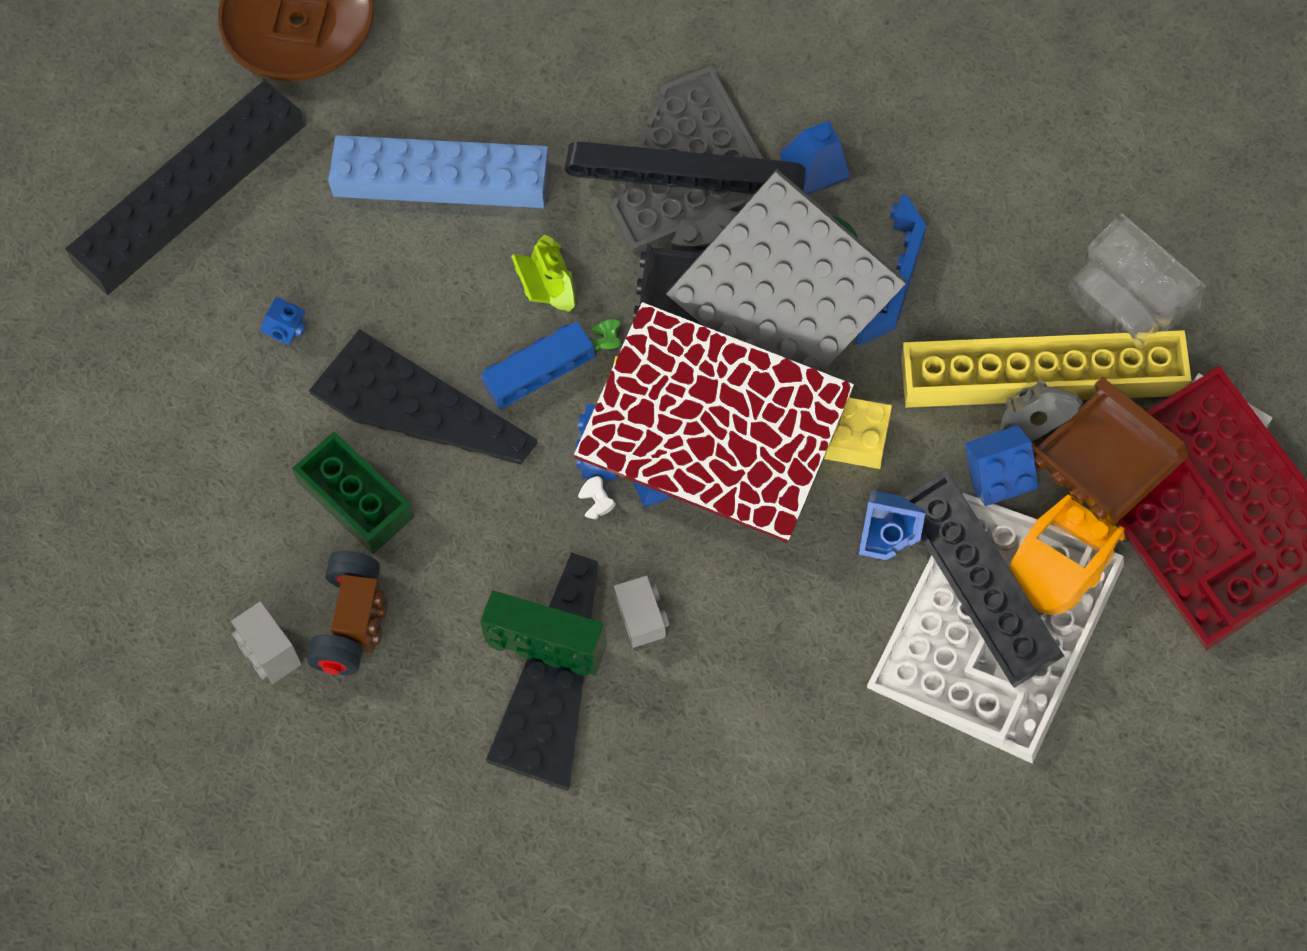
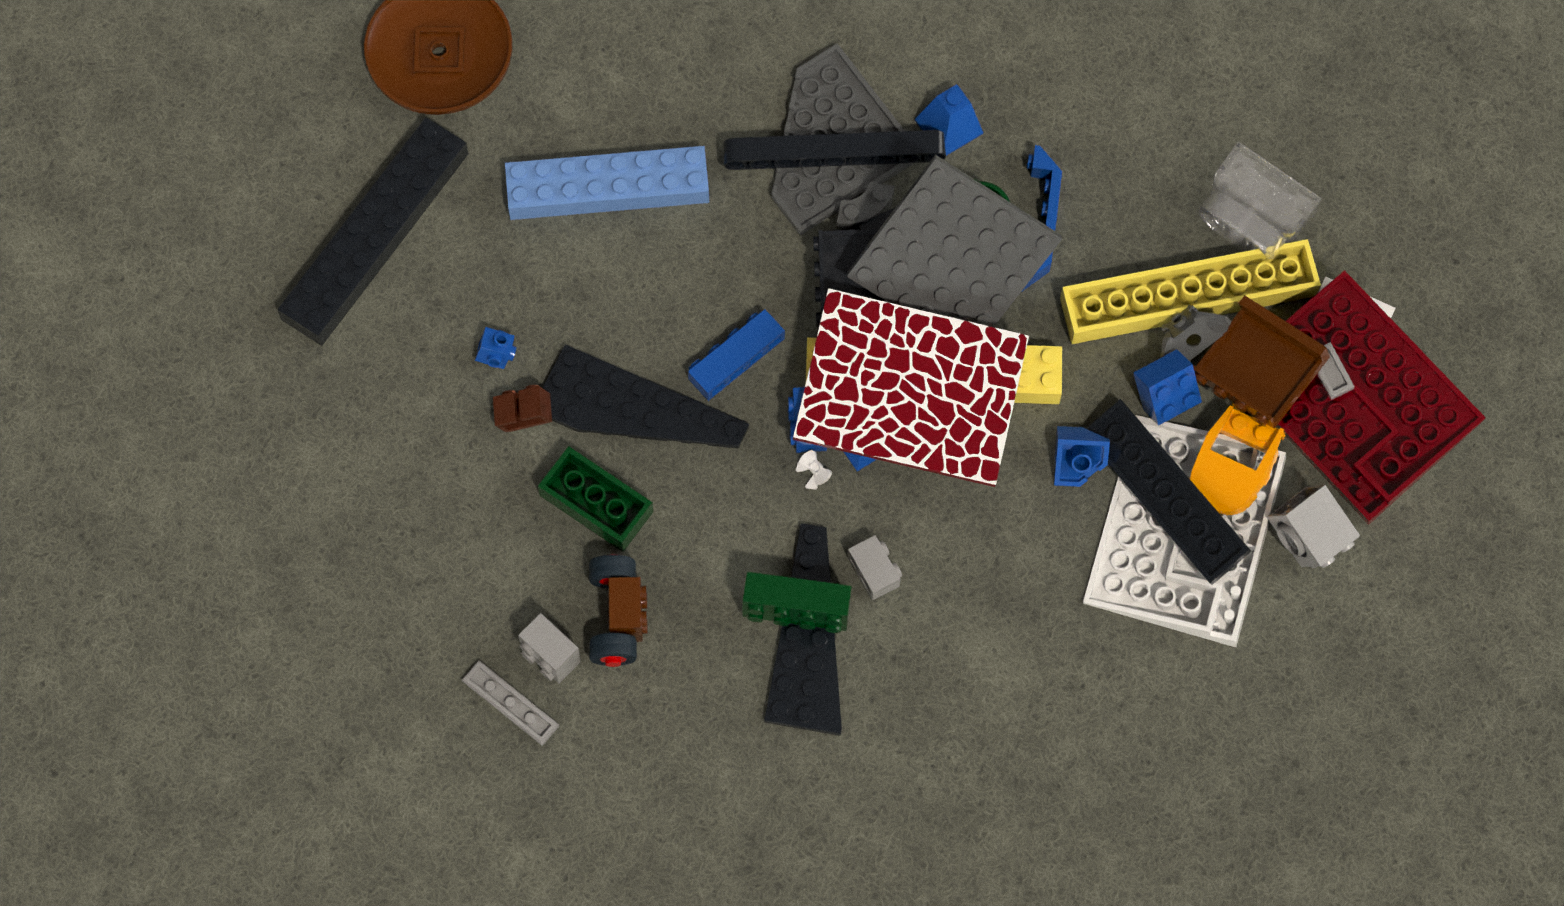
camera: 15 degrees left, 5 degrees up
lime piece [511,234,577,312] -> none
bright green piece [590,319,622,350] -> none
none -> light grey tile [462,661,559,746]
none -> copper piece [493,385,552,432]
none -> light grey brick [1267,485,1360,568]
none -> light grey tile [1317,342,1355,400]

